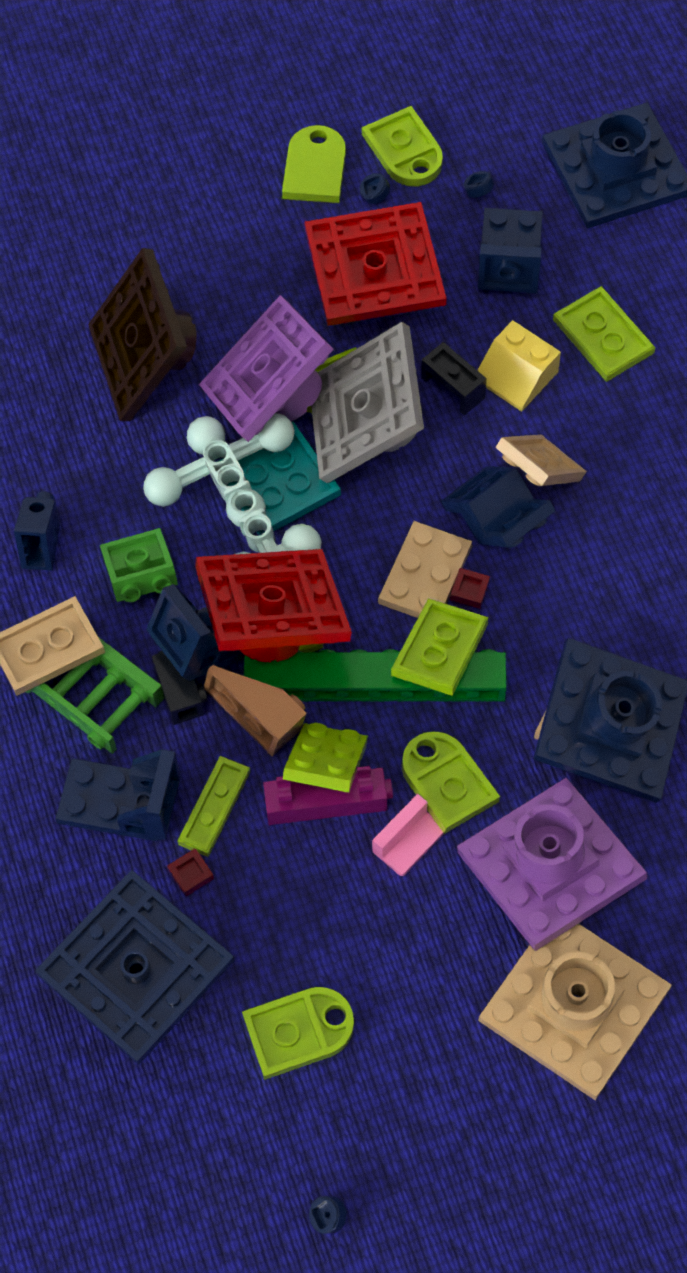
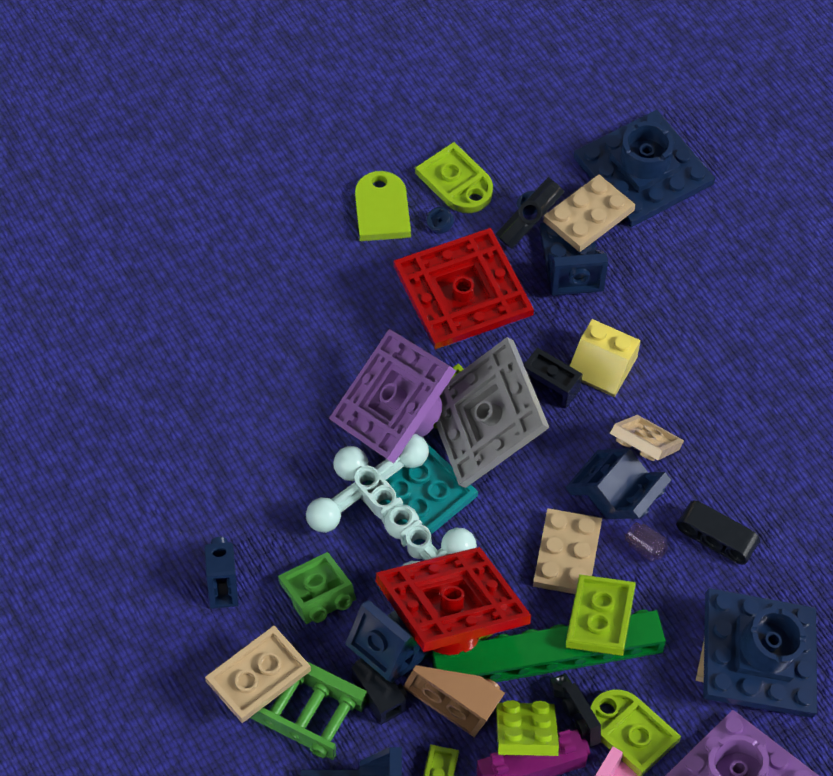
camera: 15 degrees left, 5 degrees down
dark brown piece [88,248,197,421] -> none
dark red plate [450,568,490,609] -> none
lime tile [553,286,656,382] -> none
none -> black piece [495,177,564,250]
none -> tan plate [543,175,635,252]
none -> black hinge [550,673,601,747]
none -> clear purple brick [625,522,668,561]
none -> black beam [676,500,760,565]

